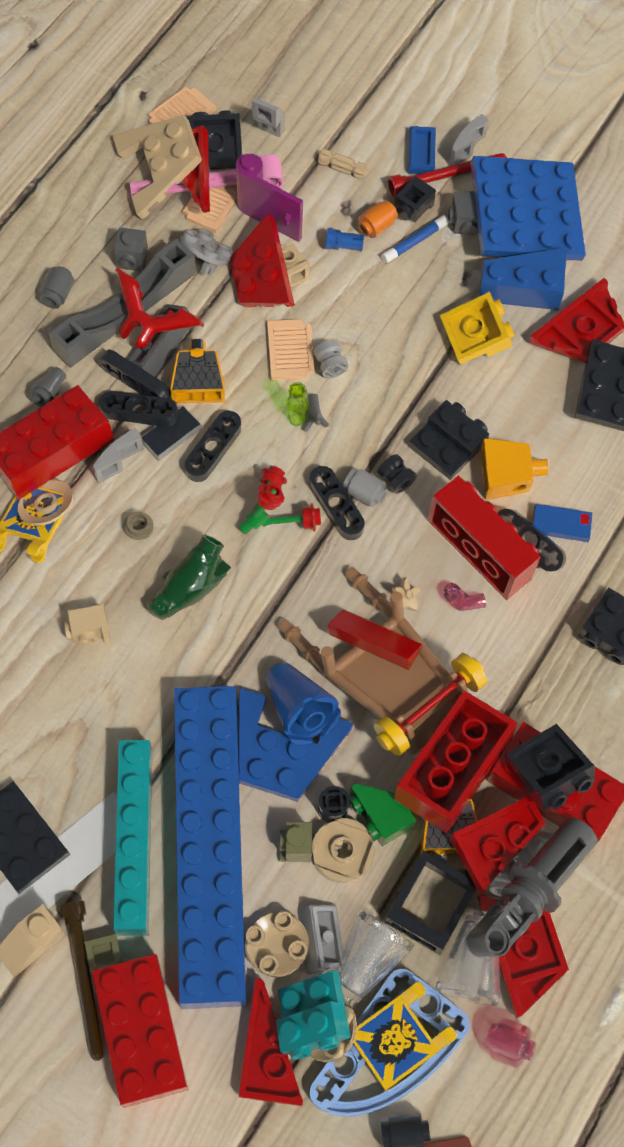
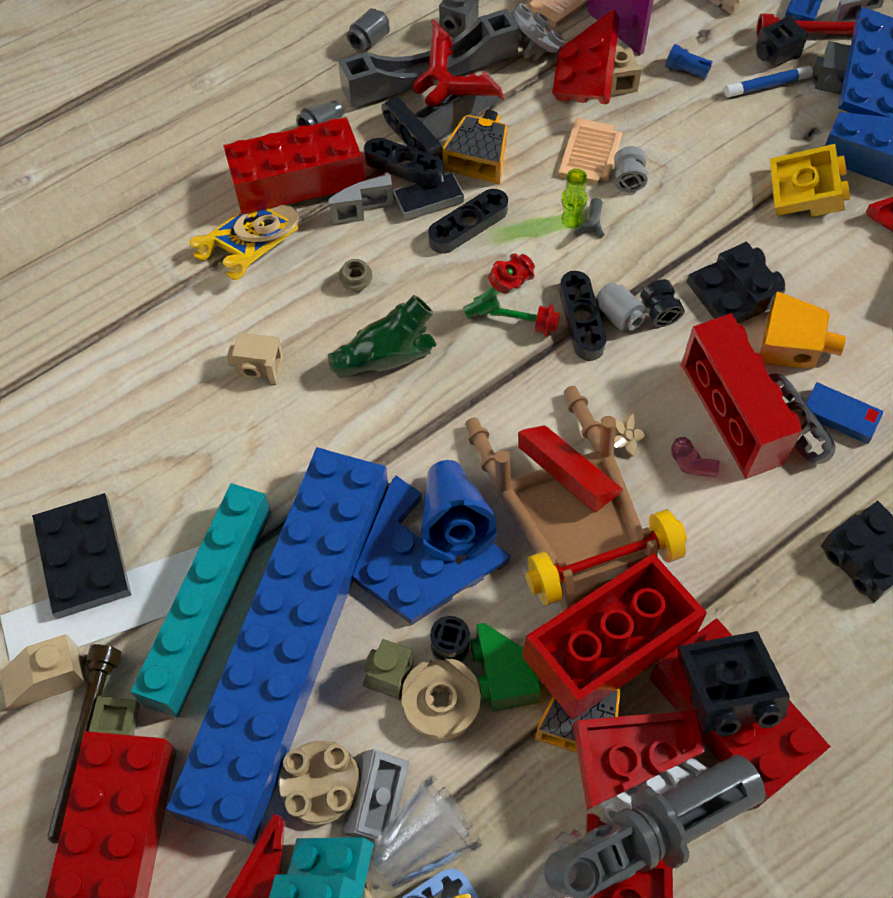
camera: 25 degrees right, 5 degrees down
orange brick [358,200,398,238] -> none
black window [384,851,477,956] -> none

